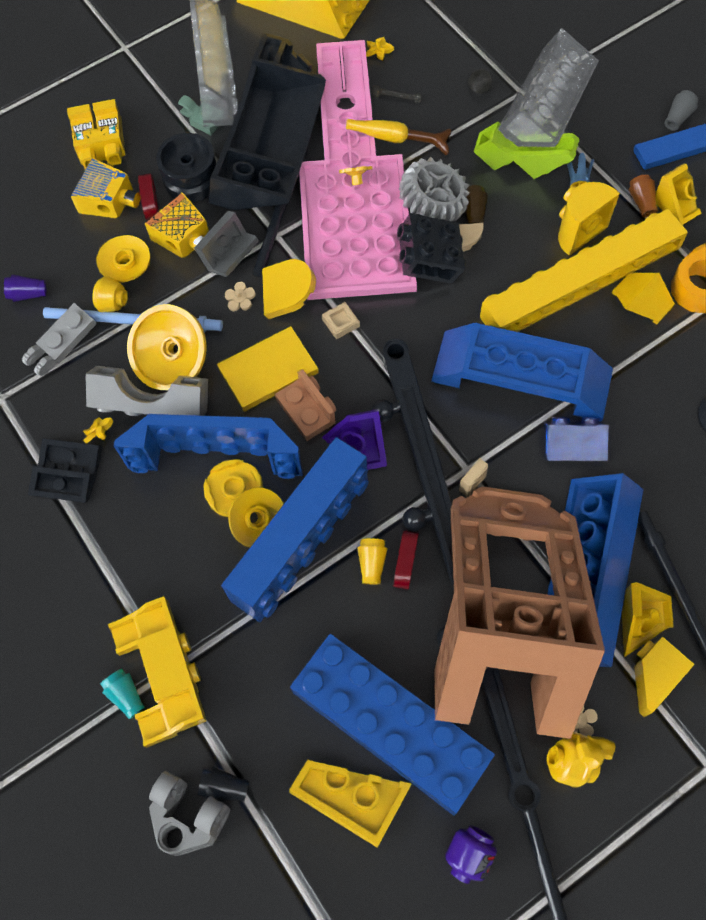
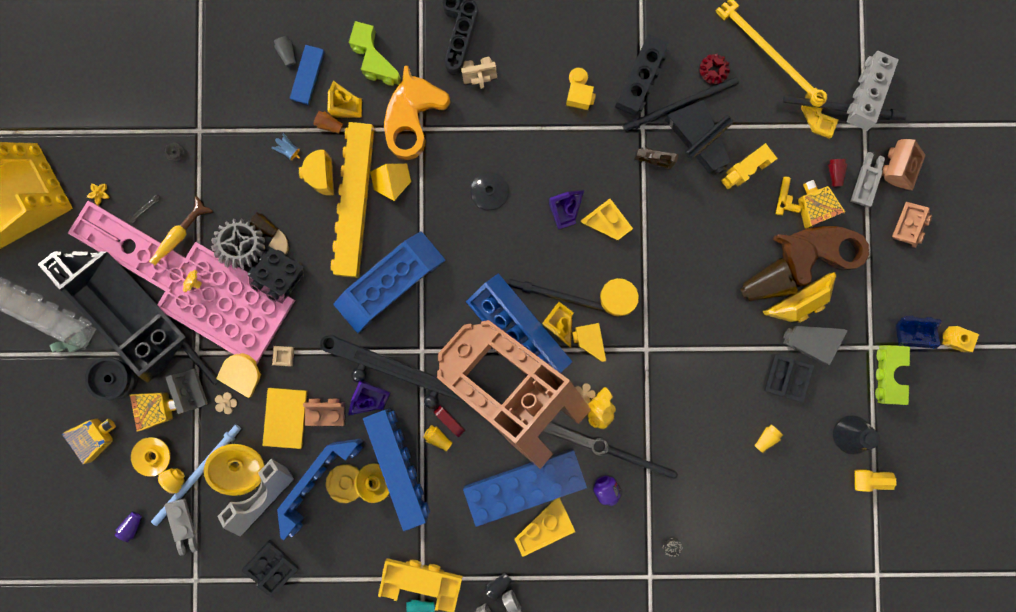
camera: 60 degrees left, 20 degrees up
yellow hips [67,99,126,170] -> none
yellow plant [83,417,113,444] -> none
dark red beam [138,173,159,220] -> none
tan tile [459,458,488,497] -> none
lime arch [473,122,579,179] -> none
clear slope [498,28,599,147] -> none
clear blue bracket [544,417,609,461] -> none

